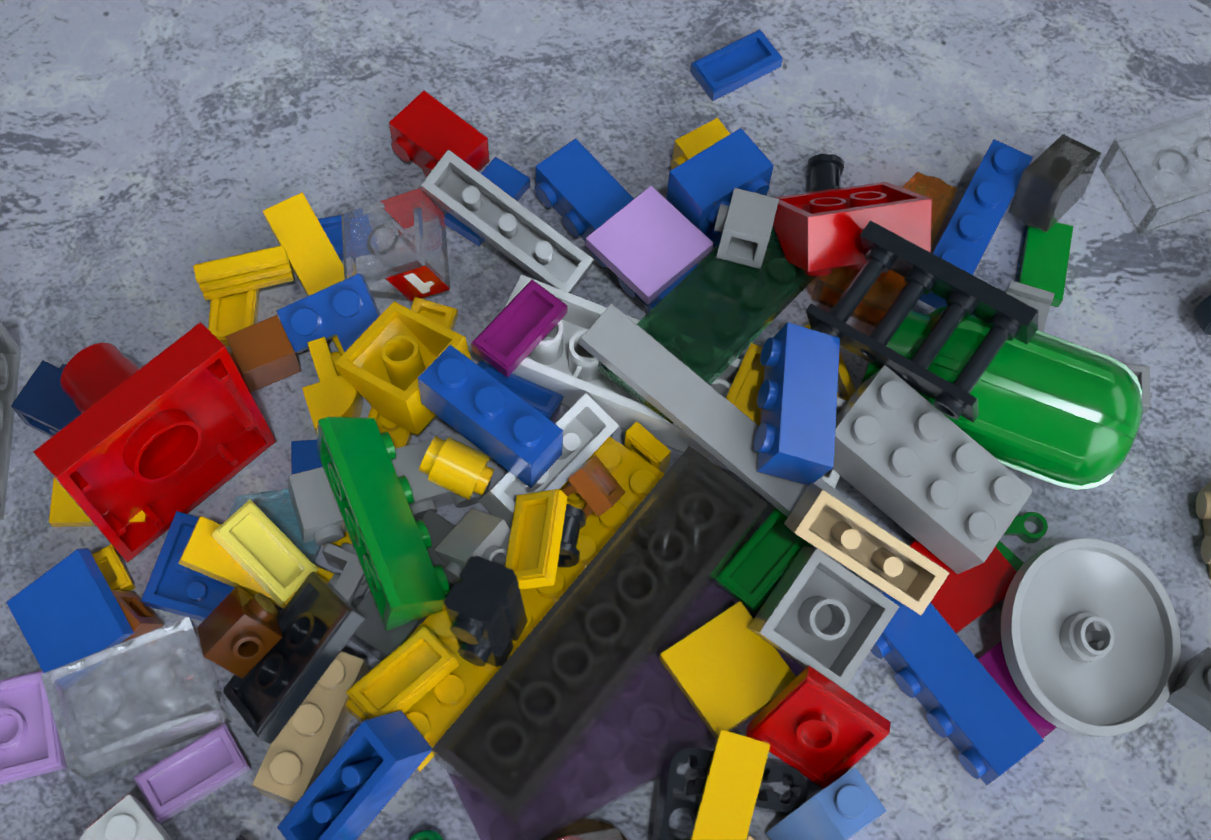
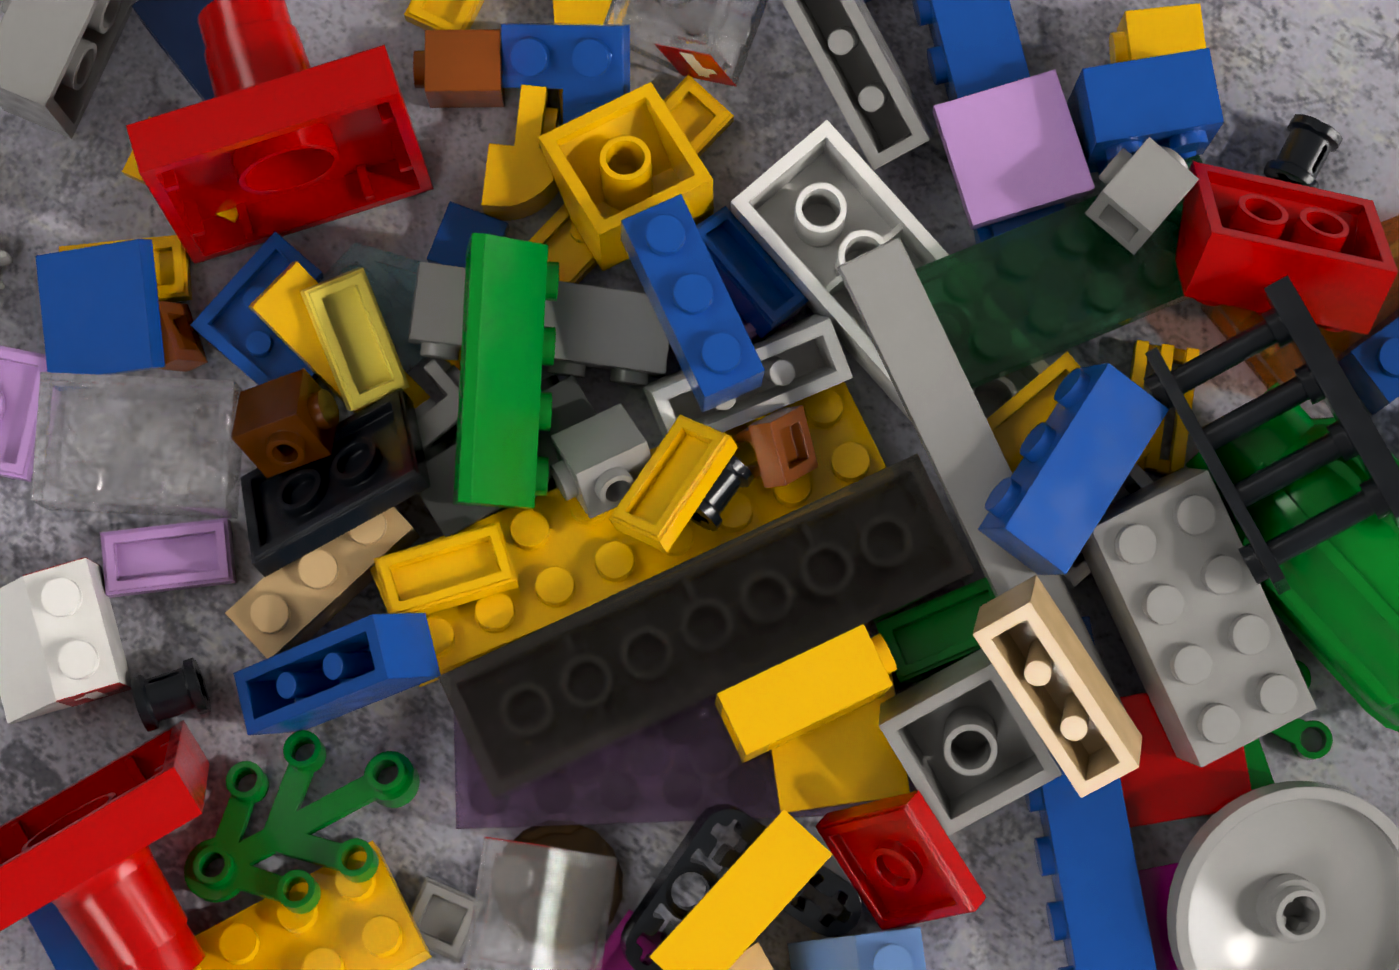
camera: 30 degrees right, 15 degrees up
yellow brick [418,436,495,500] -> none
black brick [444,556,528,667] -> none
magenta tile [471,279,568,378] -> none
yellow tile [624,421,671,473] -> none
none -> yellow window [715,624,897,763]

